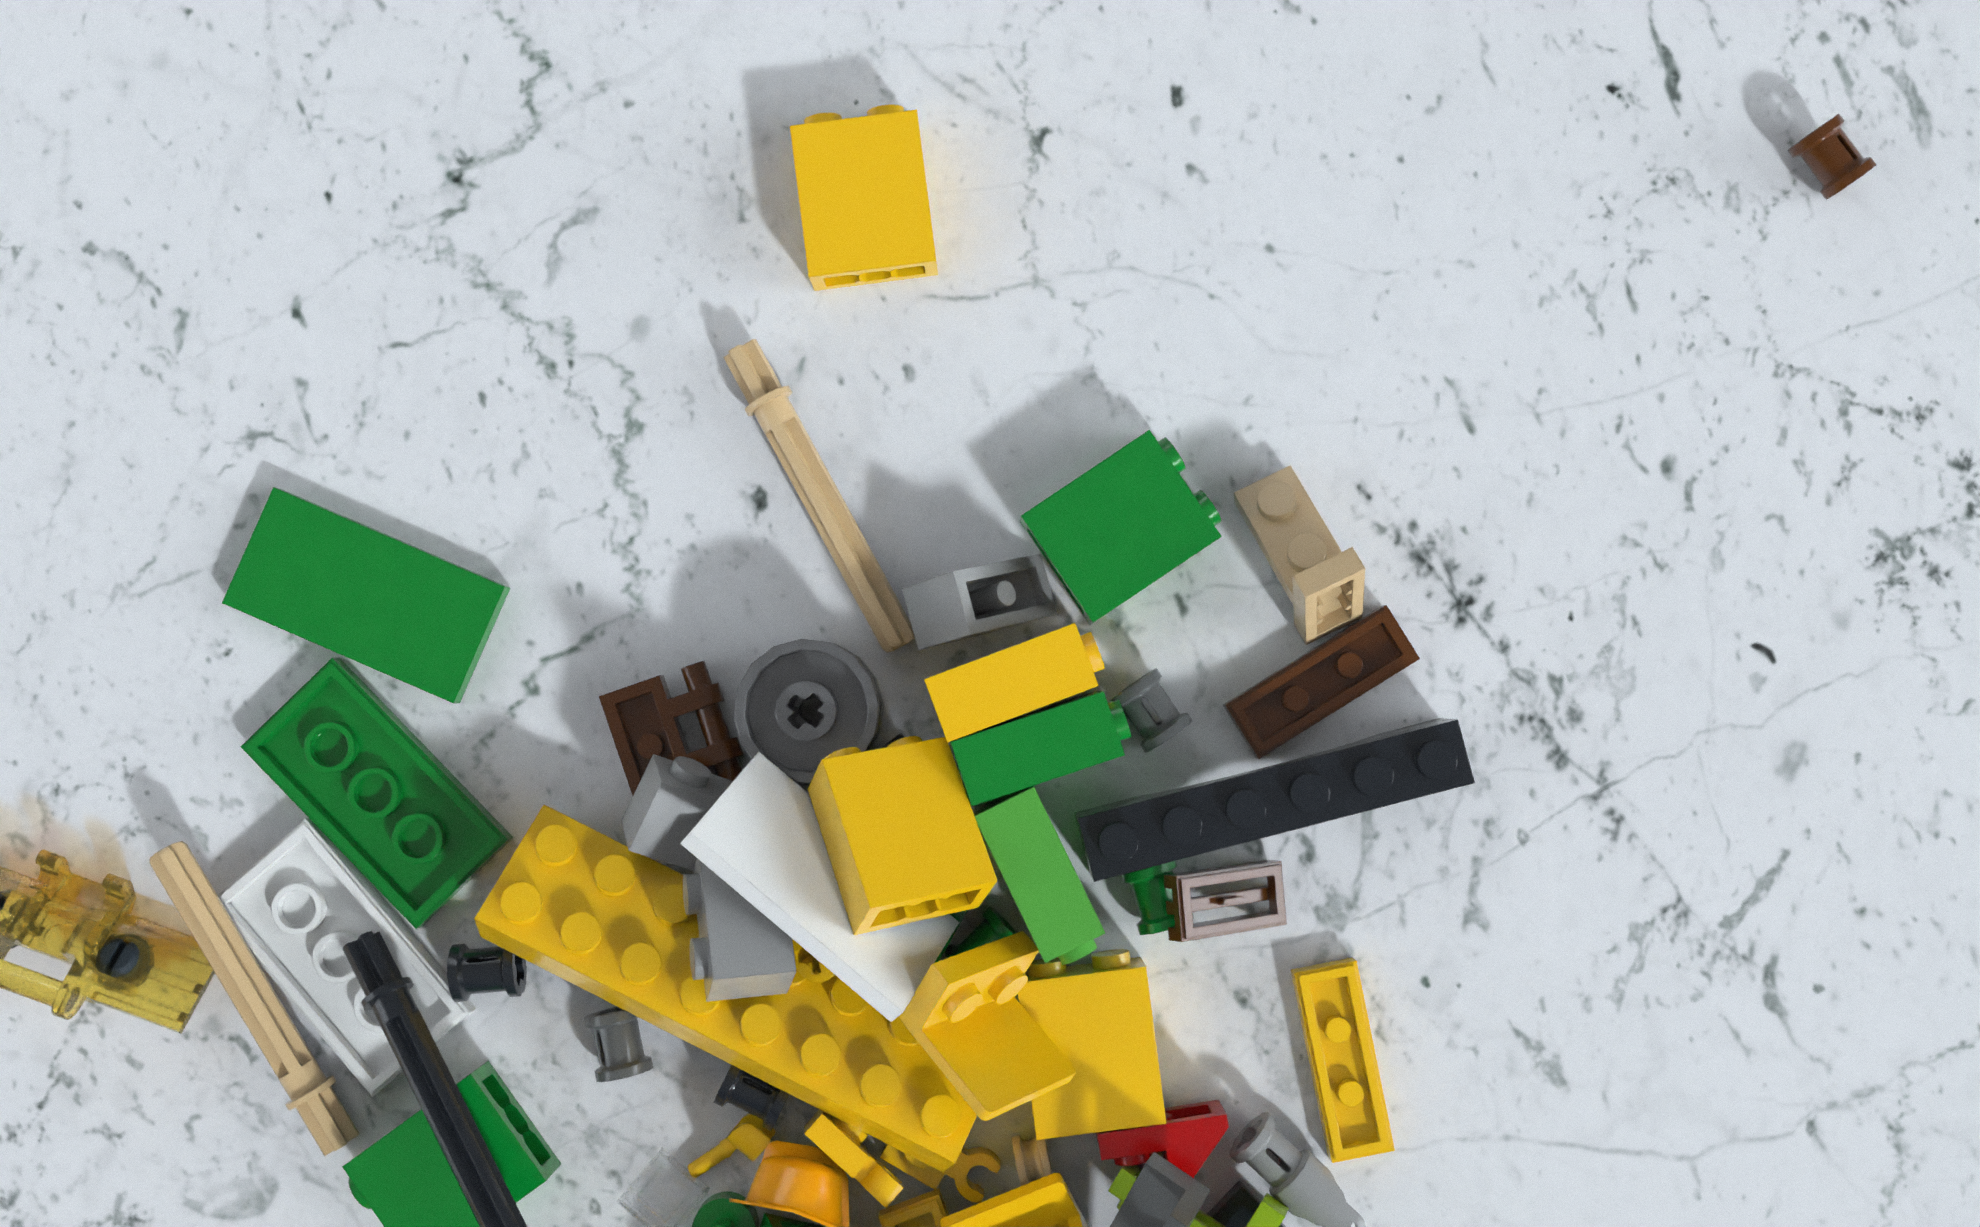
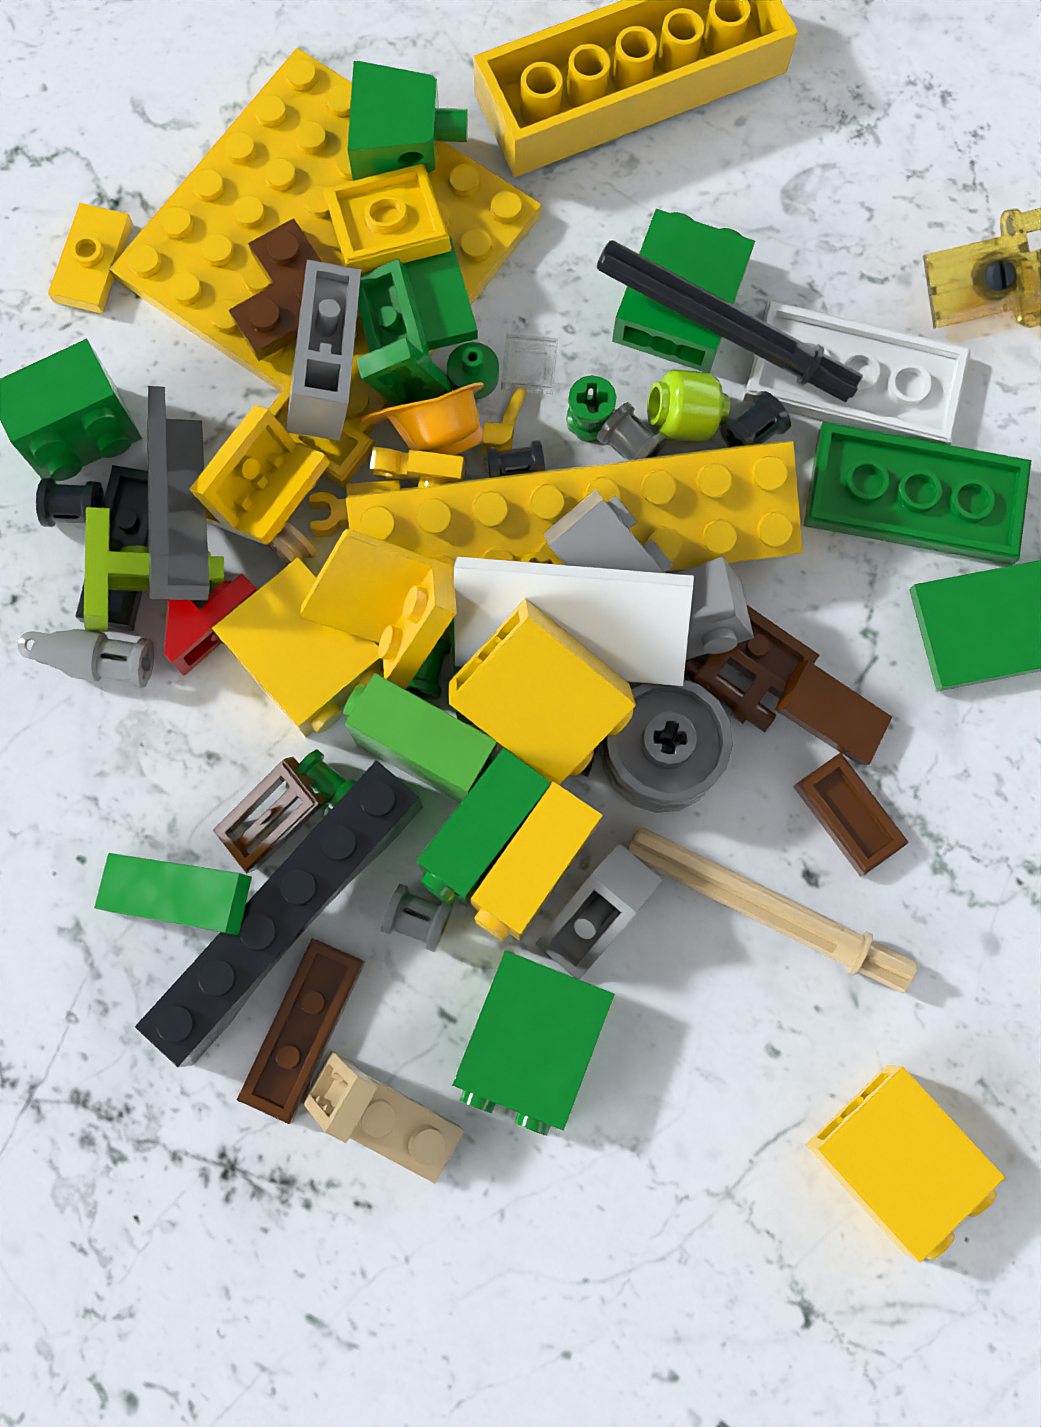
camera: 140 degrees right, 10 degrees down
tan axle [149,841,360,1156] -> none
yellow tile [1290,957,1395,1163] -> none
none -> tile [94,853,252,935]
none -> green bush [566,375,617,442]
none -> lime head [647,369,730,442]
none -> reddish brown tile [774,660,892,765]
none -> reddish brown tile [793,752,909,877]

